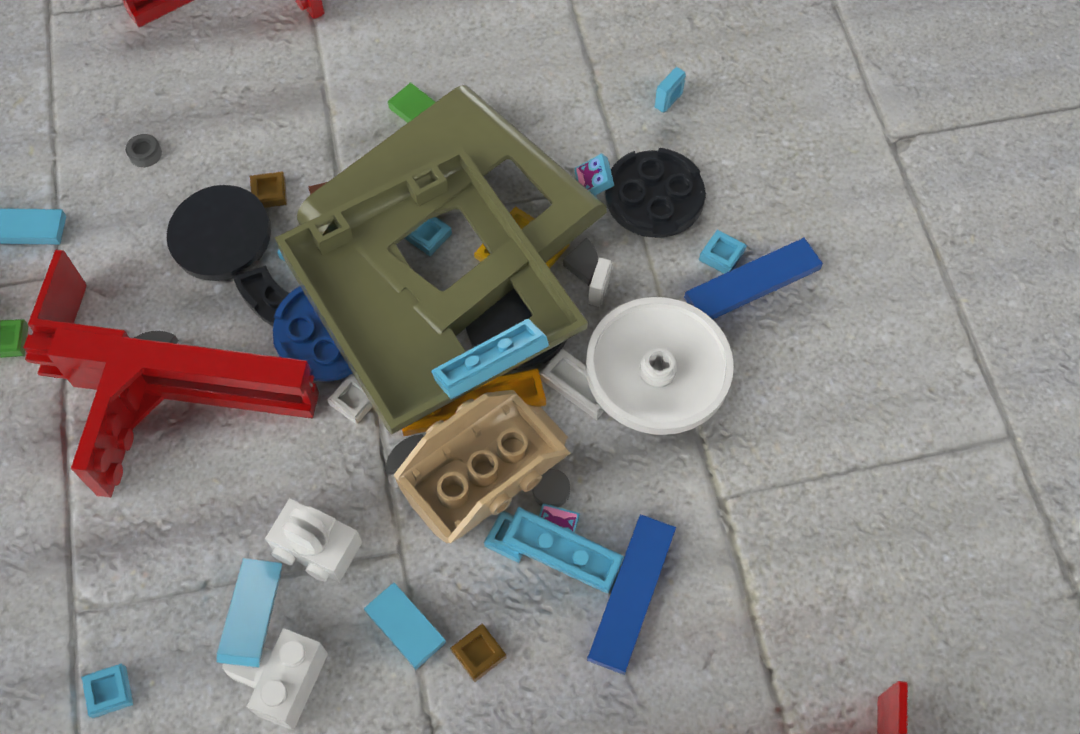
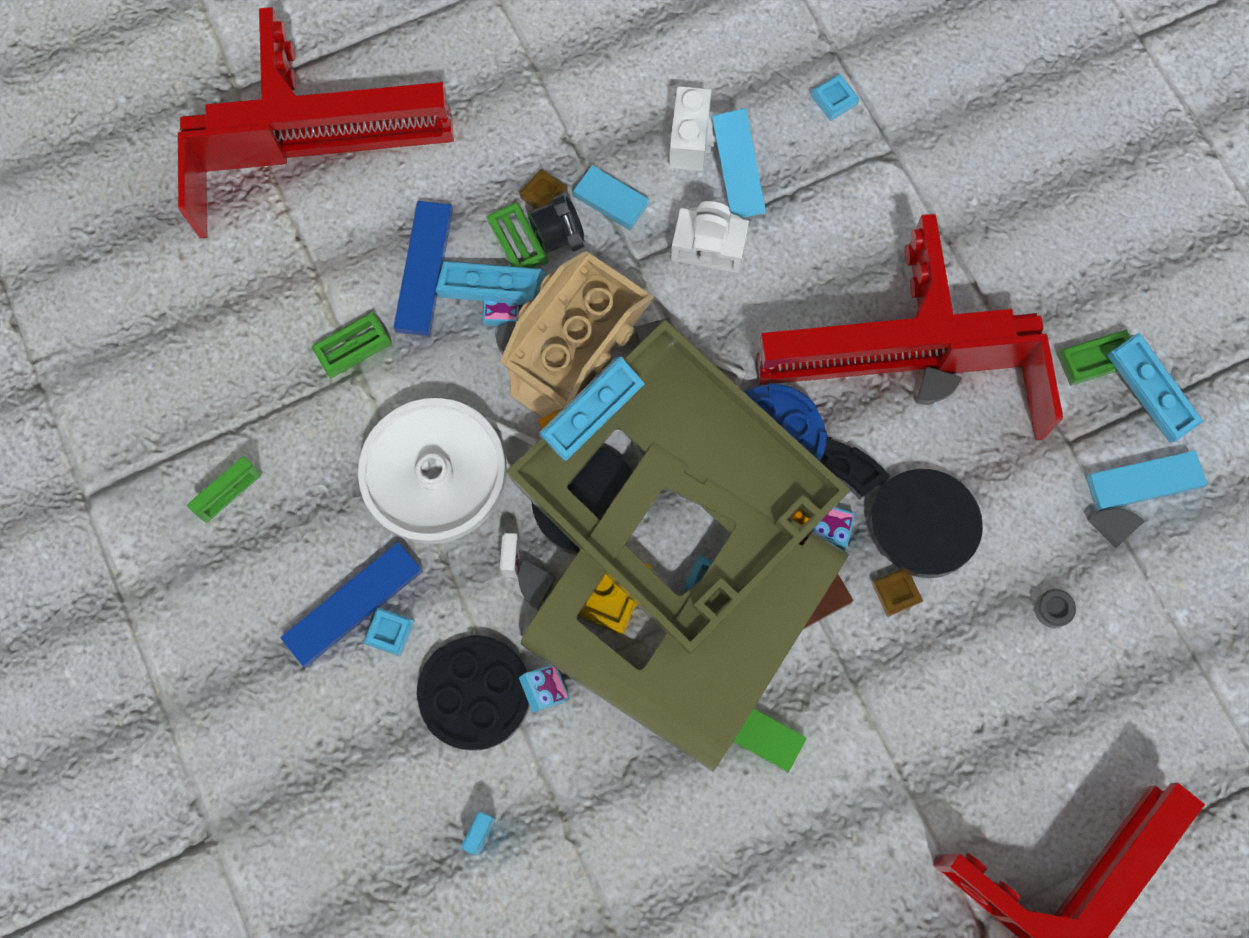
camera: 170 degrees right, 10 degrees up
none -> bright green tile [187,456,262,523]
none -> bright green tile [311,312,392,379]
none -> bright green tile [486,202,548,269]
none -> black piece [527,190,586,254]
none -> dark grey tile [1088,509,1145,548]

